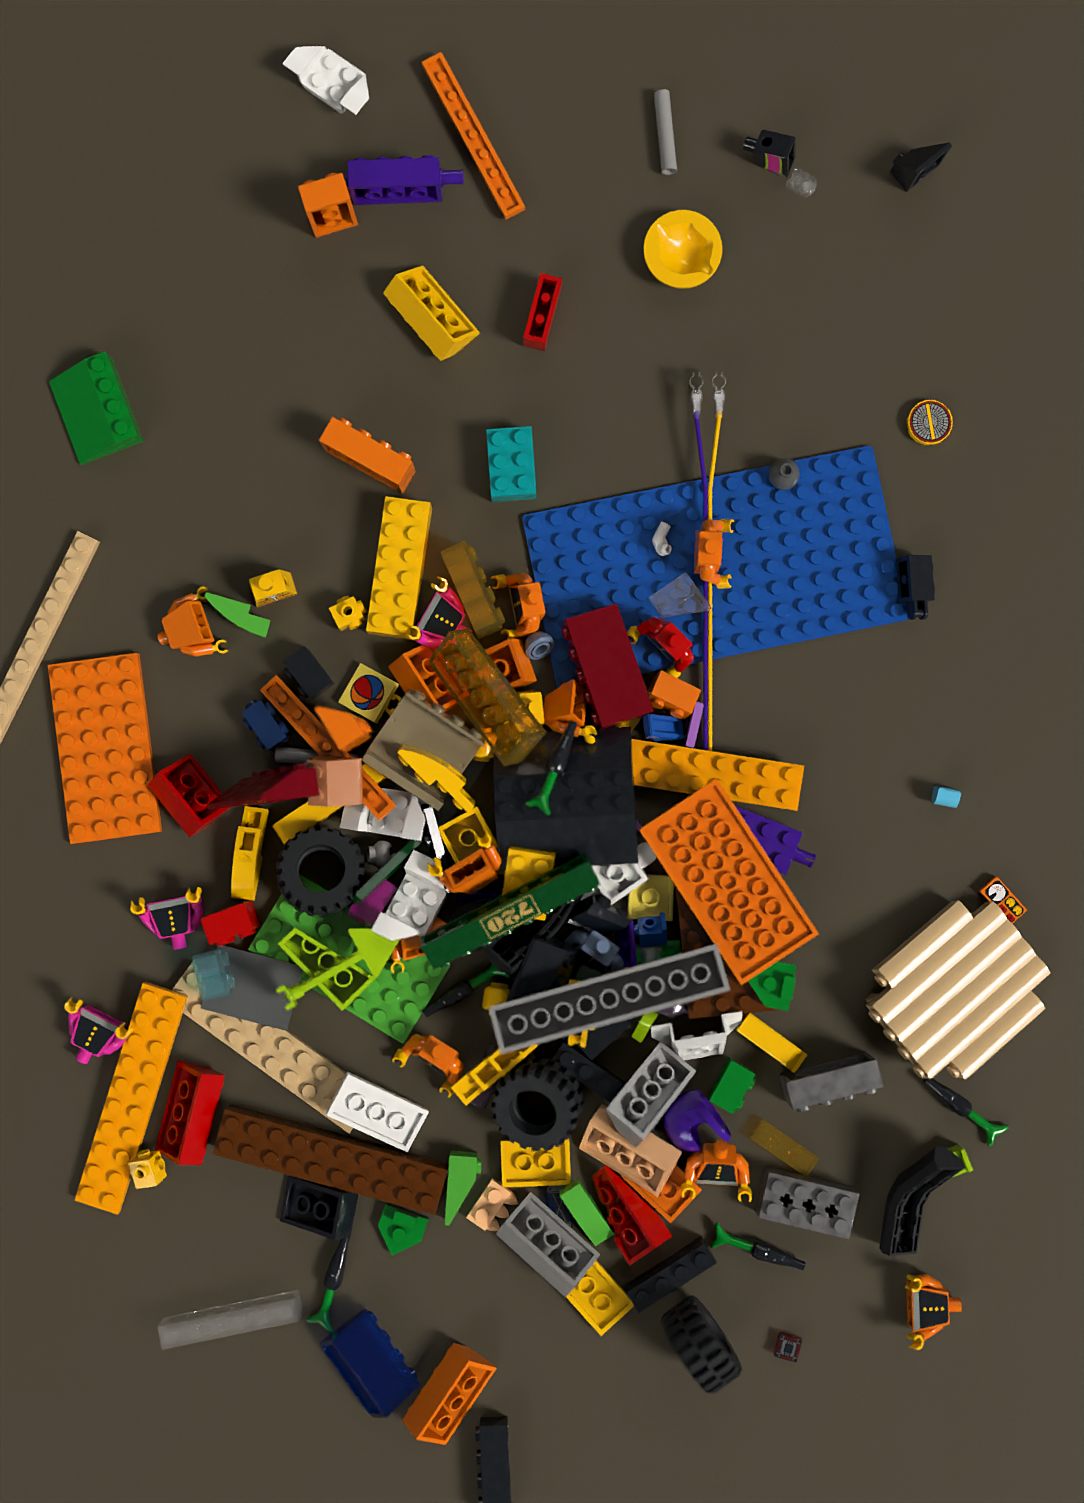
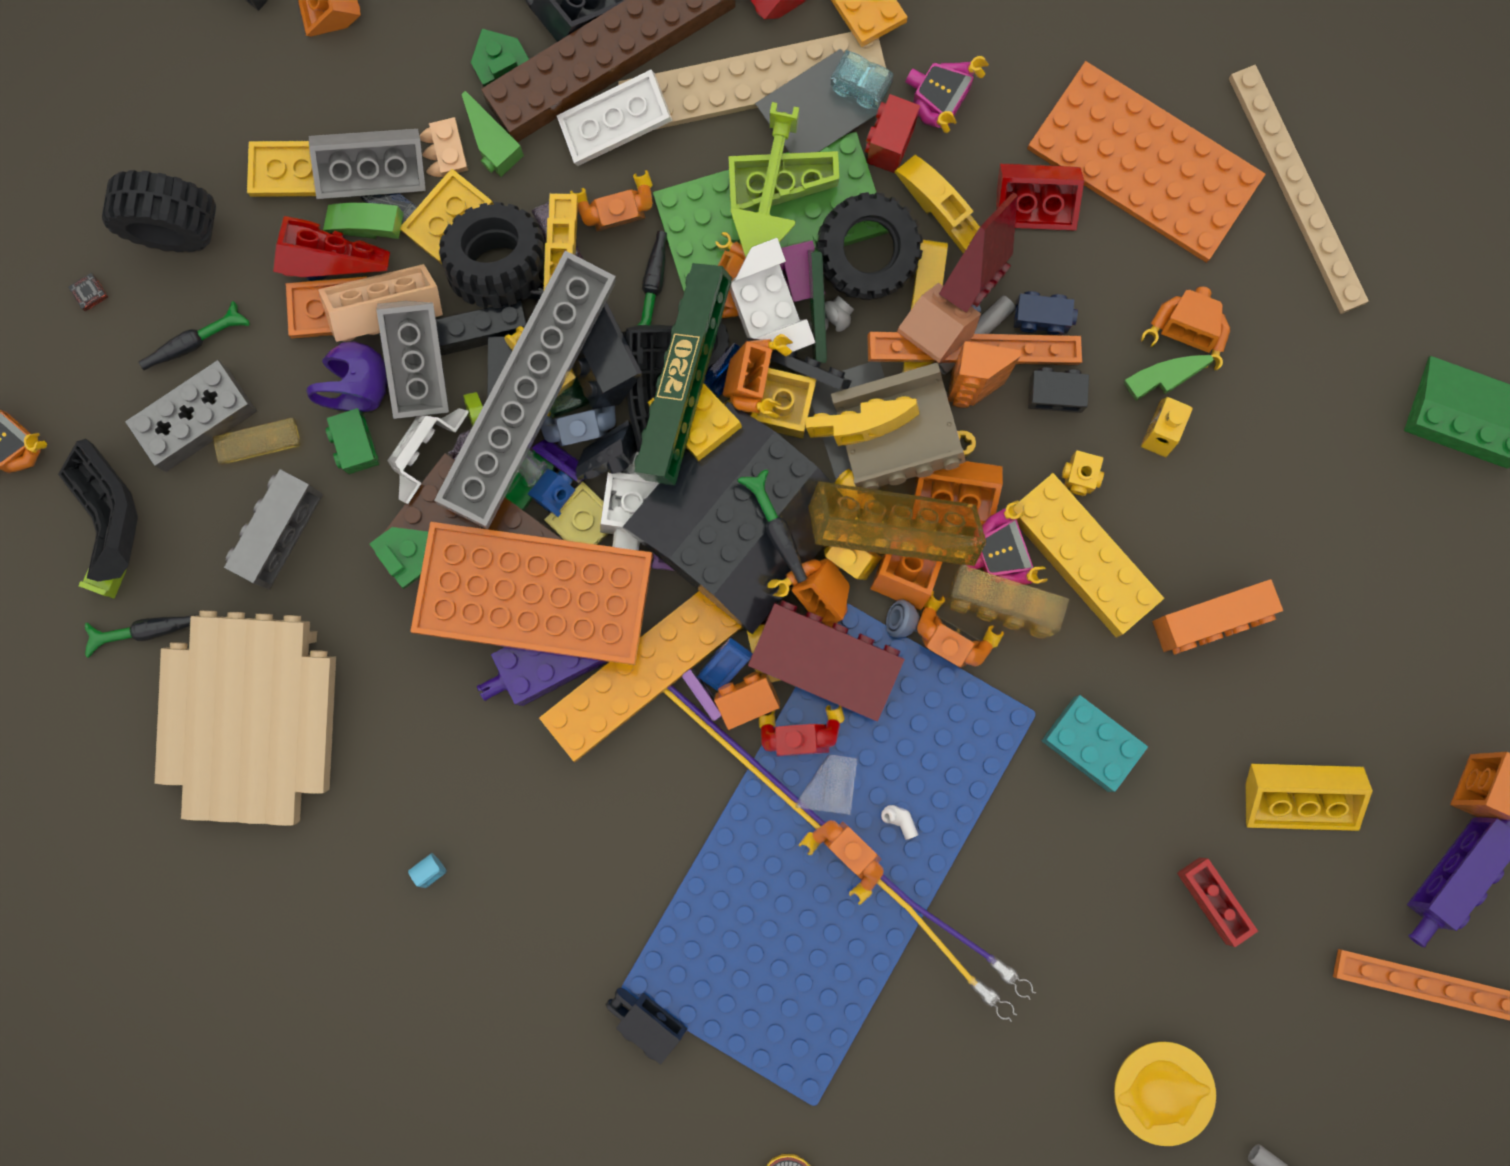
camera: 135 degrees right, 5 degrees down
tile [339,663,399,724] -> none
white piece [340,788,426,841] -> none
yellow head [482,982,511,1016] -> none
black brick [625,1236,717,1313] -> none
orange torso [680,1139,752,1202] -> none
yellow piece [735,1013,808,1073] -> none
dark grey brick [768,458,800,490] -> none
tile [978,876,1027,924] -> none

